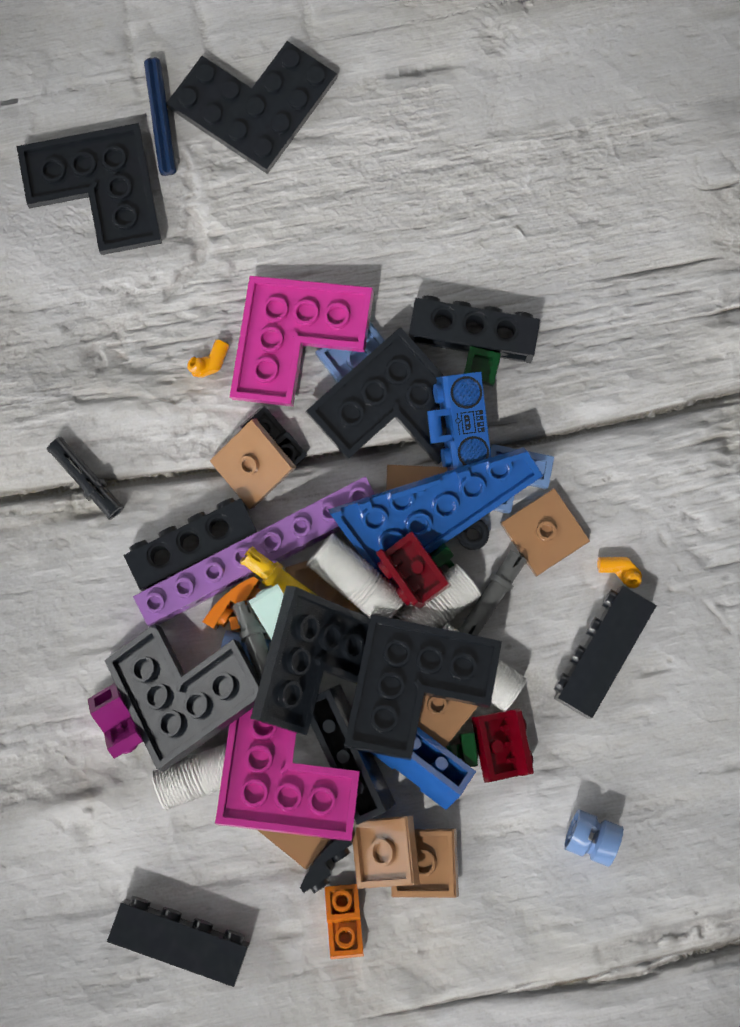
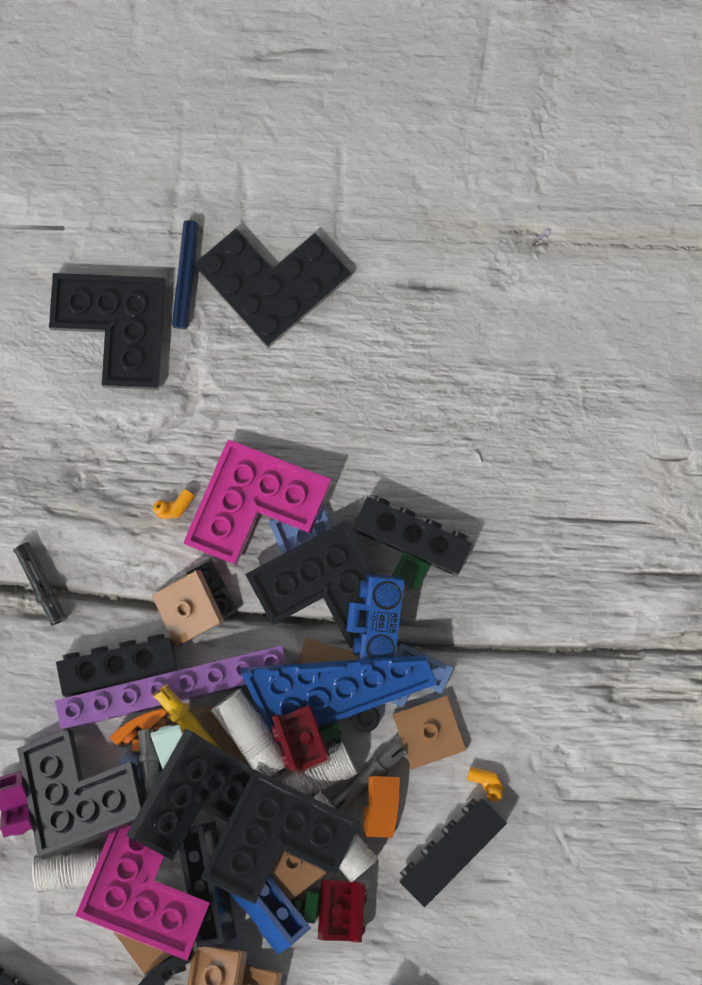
camera: 20 degrees right, 0 degrees up
none -> orange slope [364,776,400,838]

